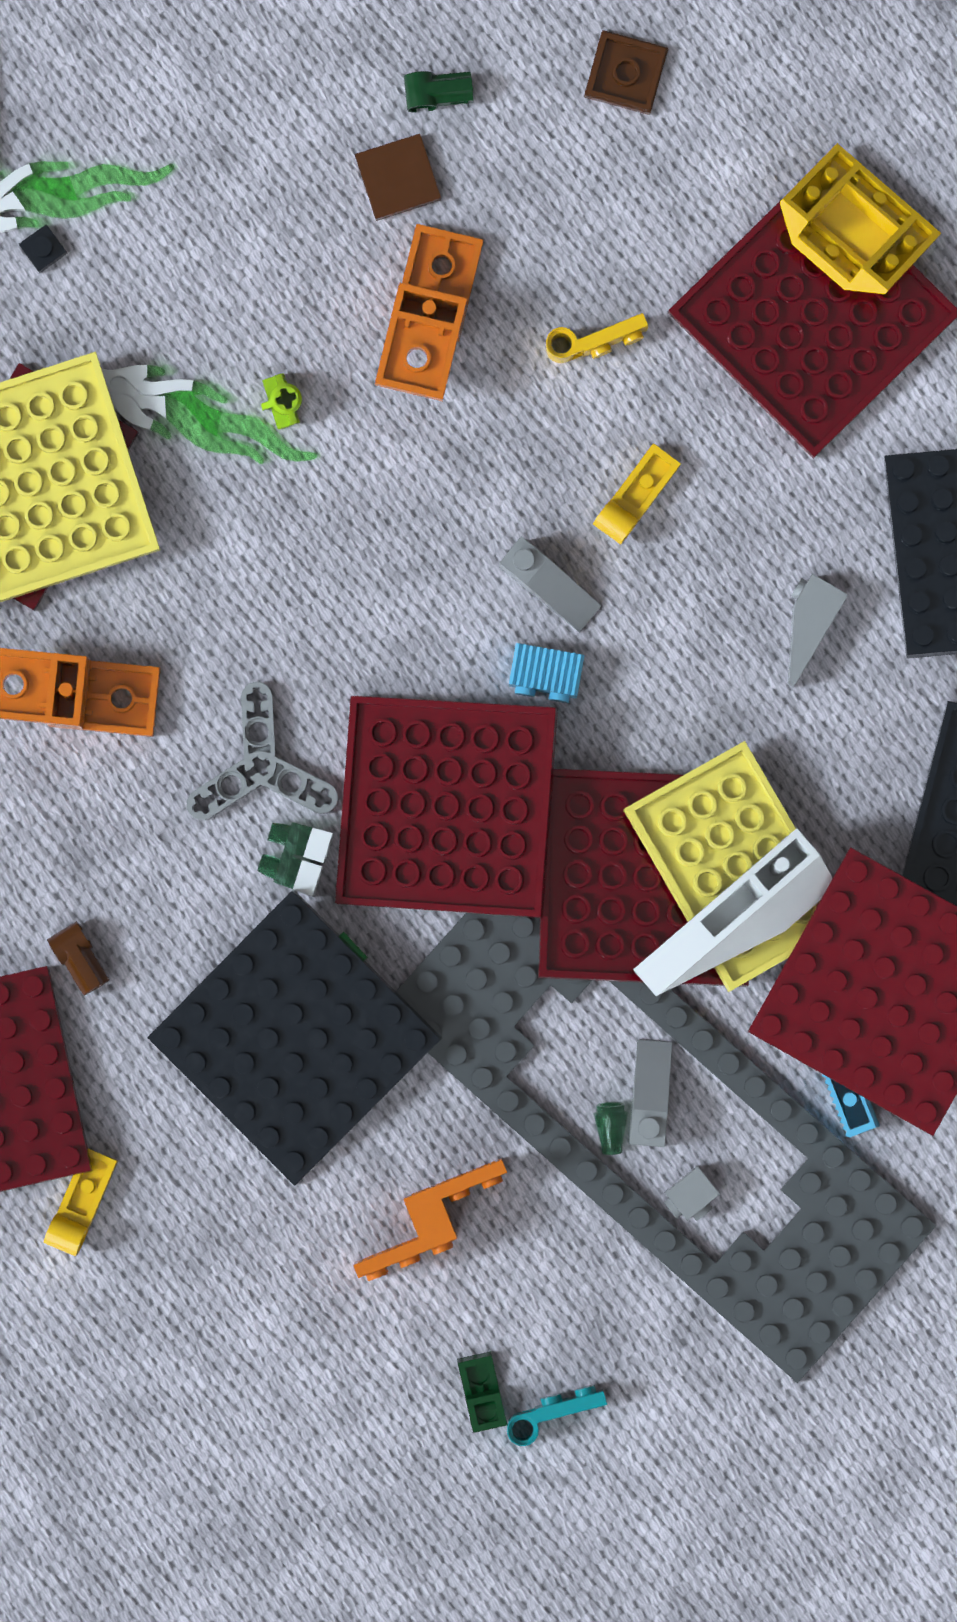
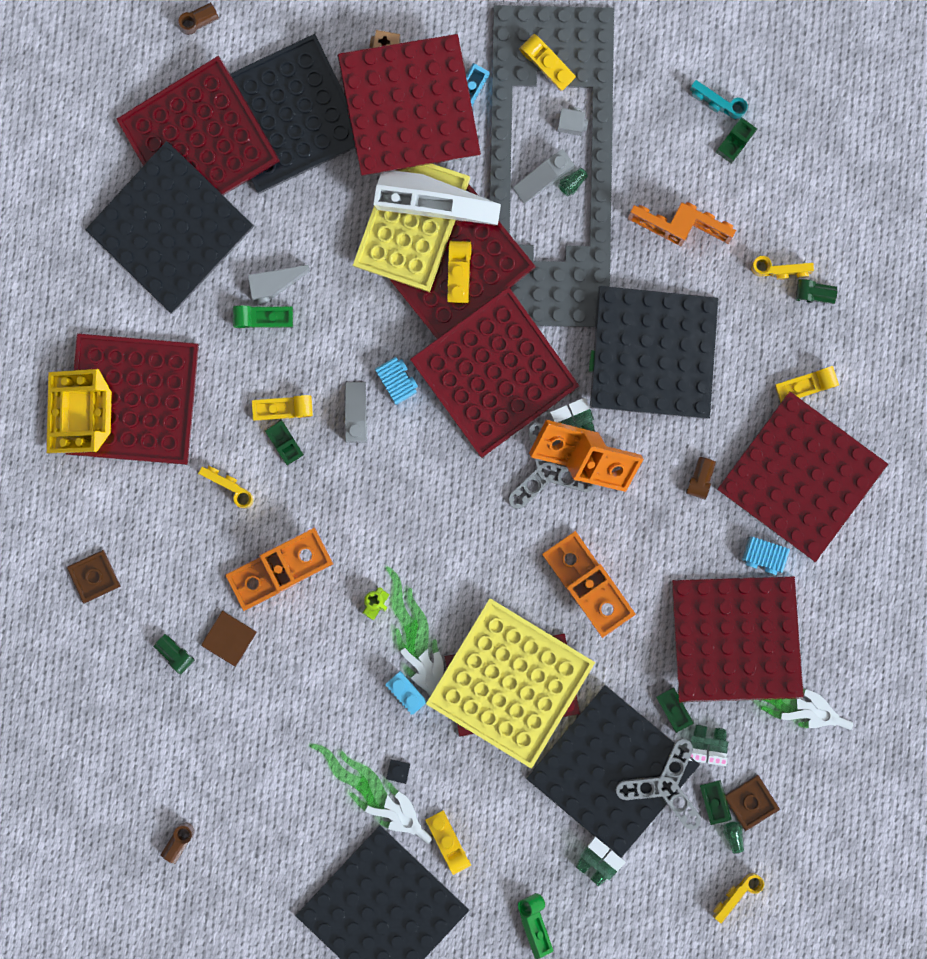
camera: 130 degrees left, 0 degrees up
none -> green plate [233,305,293,328]
none -> dark green slope [265,419,304,466]
none -> medium azure brick [386,671,427,715]
none -> yellow plate [447,241,471,303]
none -> yellow plate [519,34,576,91]
none -> orange bracket [529,420,644,492]
none -> yellow plate [751,256,814,280]
none -> dark green piece [795,279,838,304]

